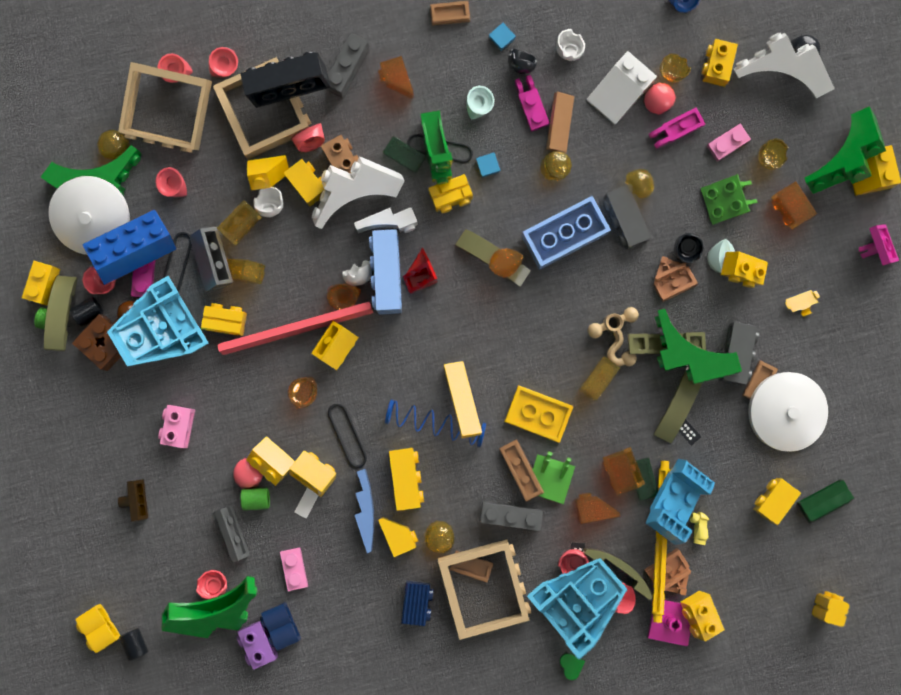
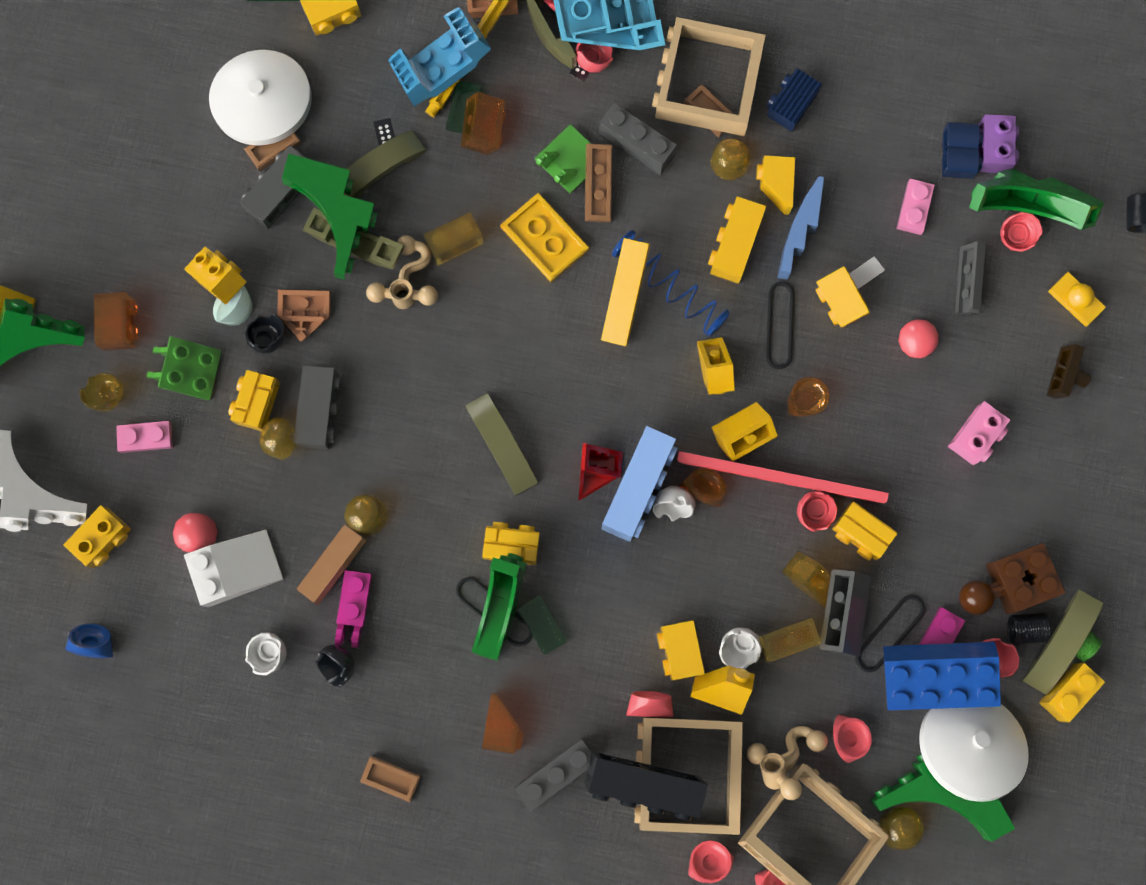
camera: 155 degrees left, 5 degrees down
medium azure wedge [107,276,209,367] -> none
bright green piece [241,488,270,511] -> none
yellow brick [246,436,295,486] -> none
white arch [312,156,405,229] -> none
medium nougat brick [321,135,359,173] -> none
white slope [354,207,418,233] -> none
light aqua piece [466,86,494,120] -> none
dark azure tile [476,152,500,178] -> none
dark azure tile [489,23,516,51] -> none
clear orange piece [489,248,523,278] -> none
light blue brick [521,196,611,270] -> none
clear orange slope [575,493,621,524] -> none
dark pink hinge [648,107,705,149] -> none
clear yellow hair [660,53,691,83] -> none
light yellow arm [690,512,709,545] -> none
yellow piece [785,290,820,317] -> none
dark pink tile [859,224,899,265] -> none
none -> yellow brick [228,370,280,432]
none -> yellow slope [697,337,735,395]
none -> tan piece [747,726,828,800]
none -> coral hair [797,491,838,532]
none -> yellow tile [1048,272,1106,327]

